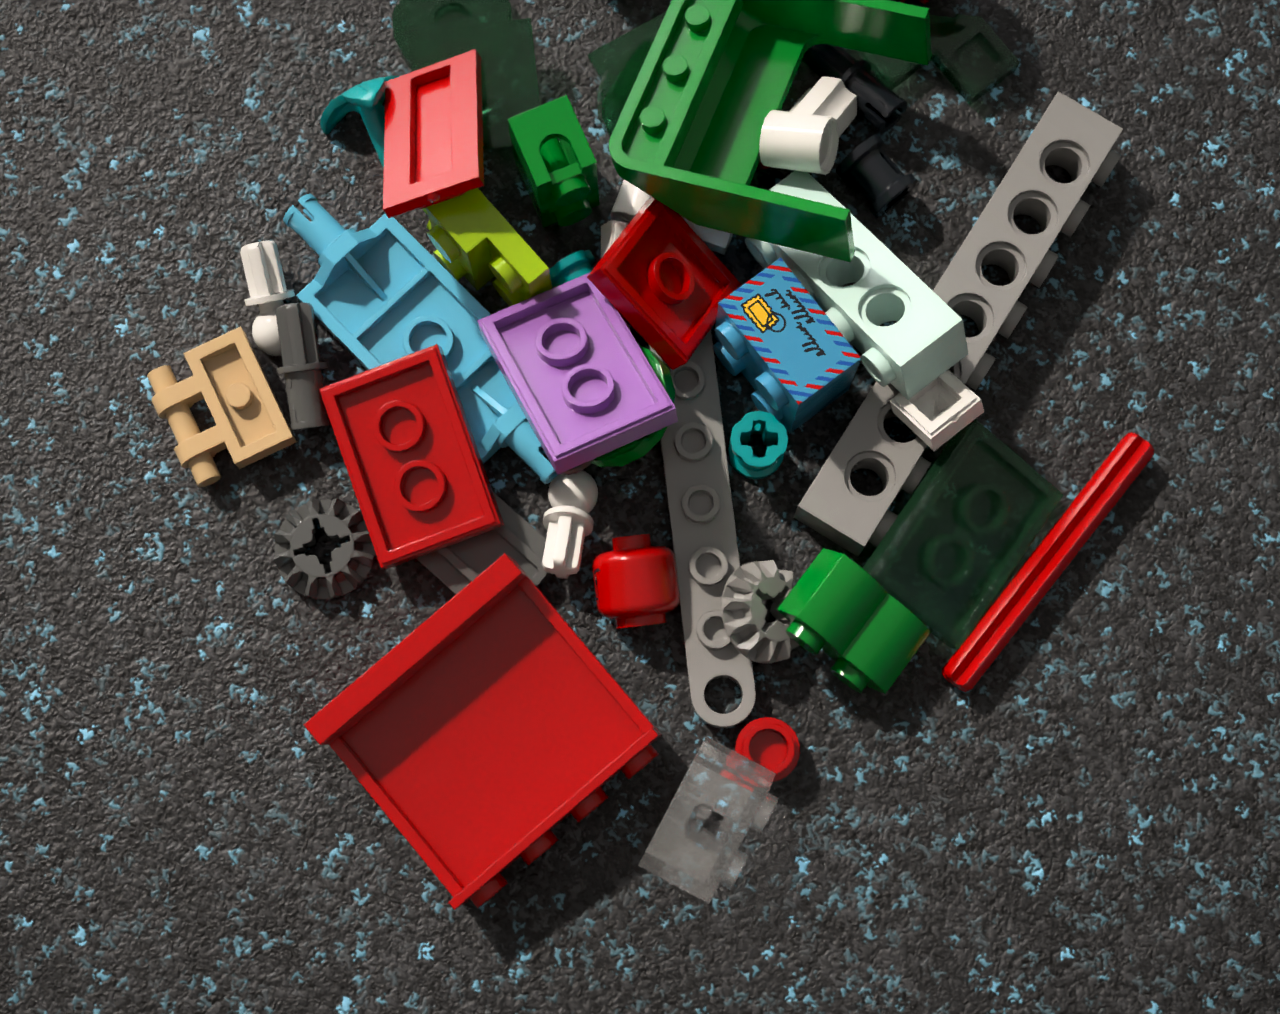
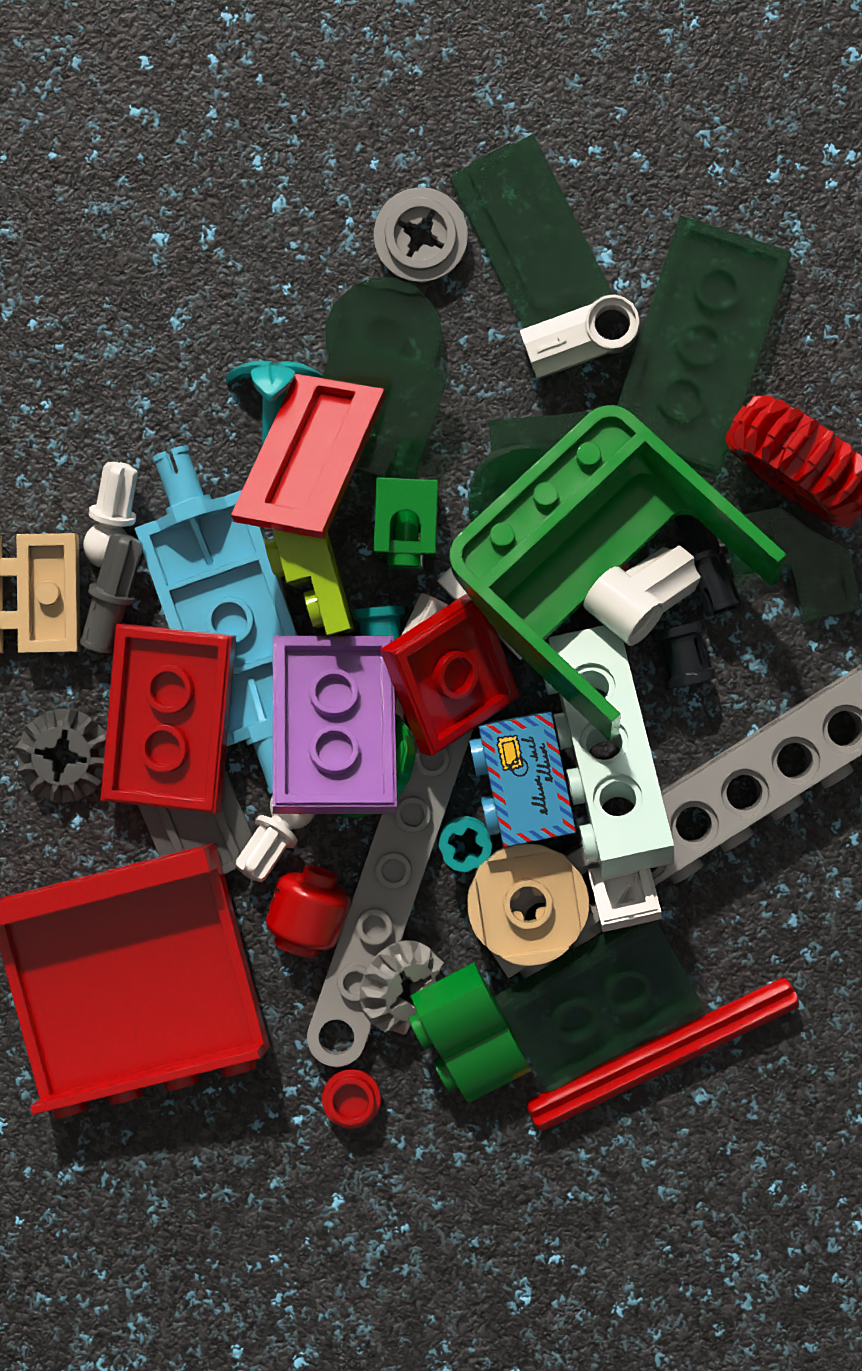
camera: 30 degrees right, 10 degrees up
clear brick [638,736,779,904] -> none
none -> tan plate [467,842,589,966]

